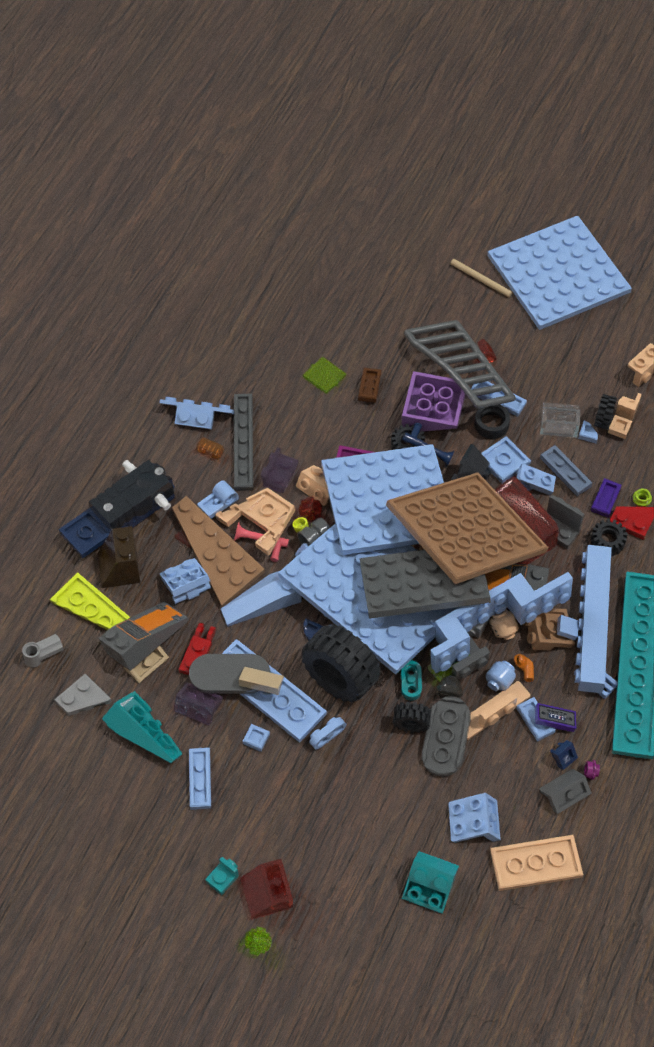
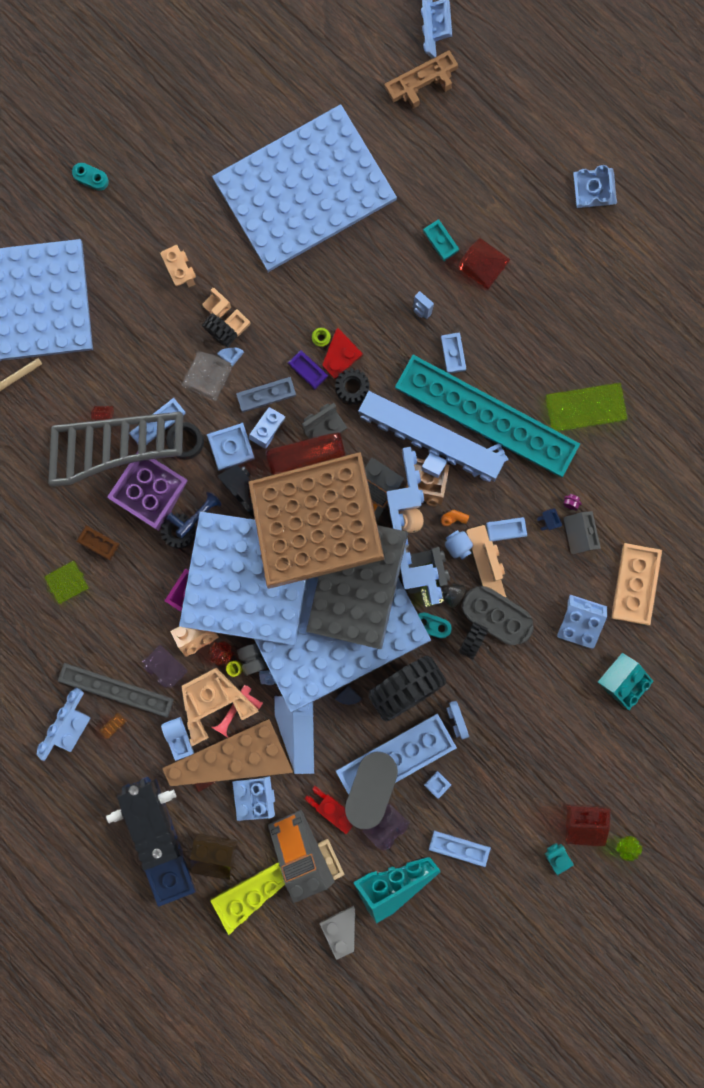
camera: 70 degrees left, 25 degrees up
light grey piece [22,634,64,667] -> none
tan slope [239,667,284,695] -> none
tile [535,703,576,732] -> none

